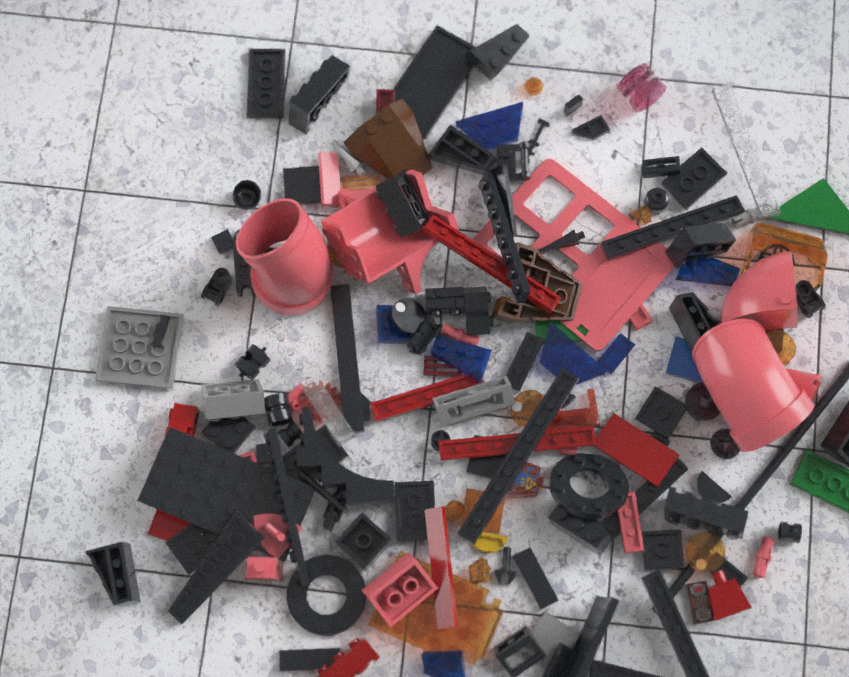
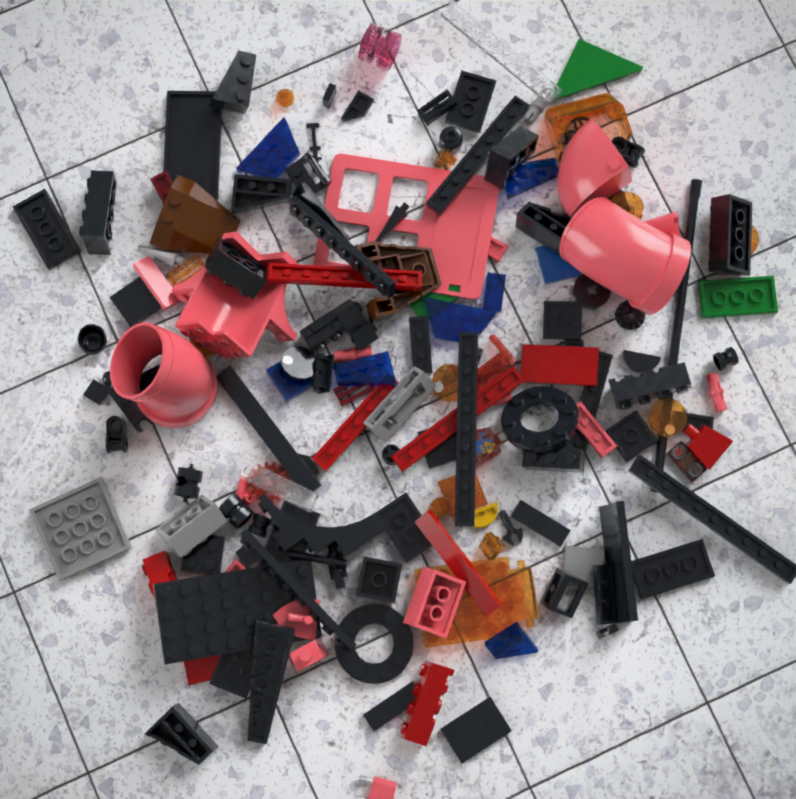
camera: 30 degrees left, 5 degrees up
black piece [150,314,170,348] -> none

